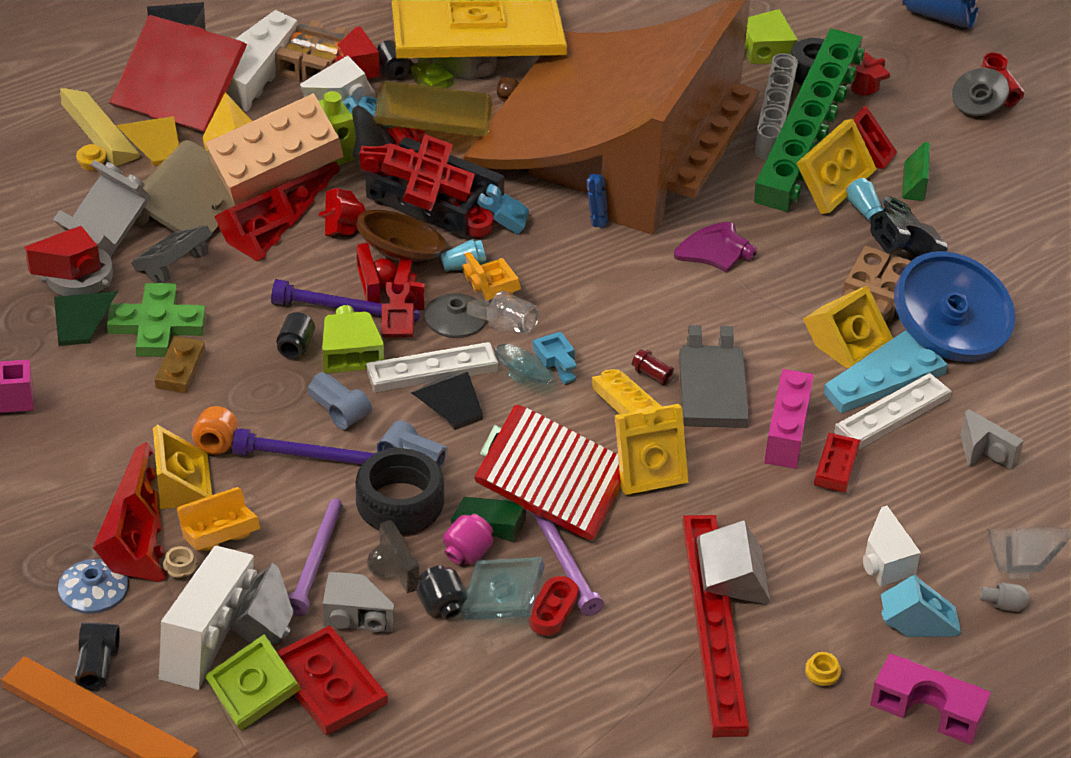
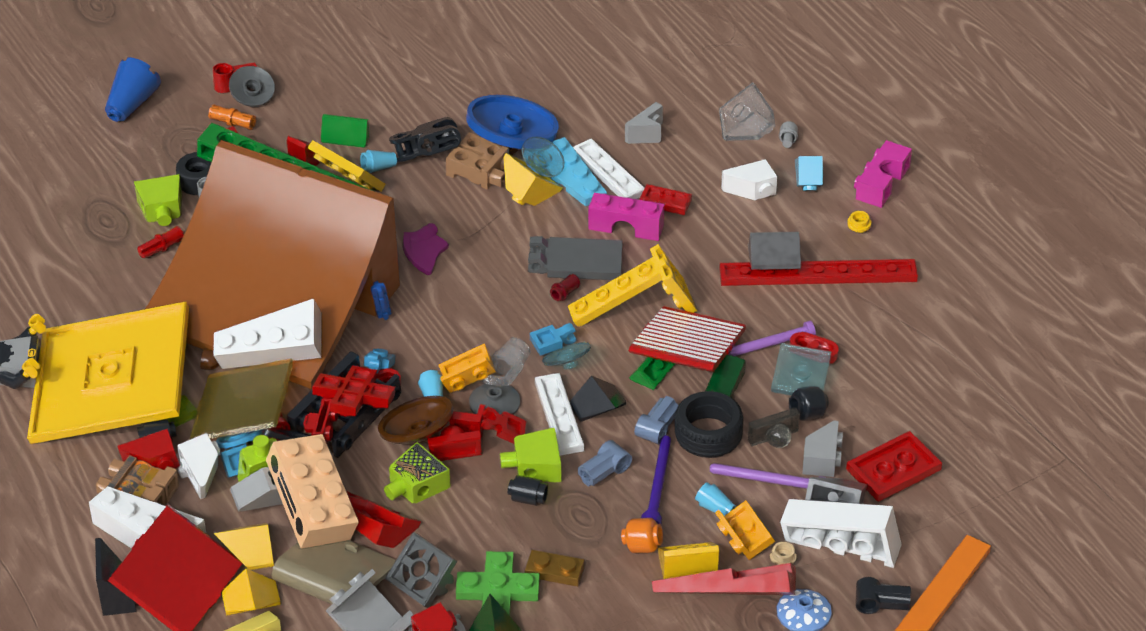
camera: 85 degrees left, 0 degrees up
lime tile [204,635,301,731] -> none
dark purple piece [271,279,421,322] -> none
red piece [318,188,366,236] -> none
dark pink head [443,514,493,565] -> none
none -> orange pin [208,104,256,130]
none -> white wedge [214,299,321,369]
none -> lime torso [384,442,451,504]
none -> clear light blue dish [522,137,564,177]
none -> medium azure cone [695,482,736,516]

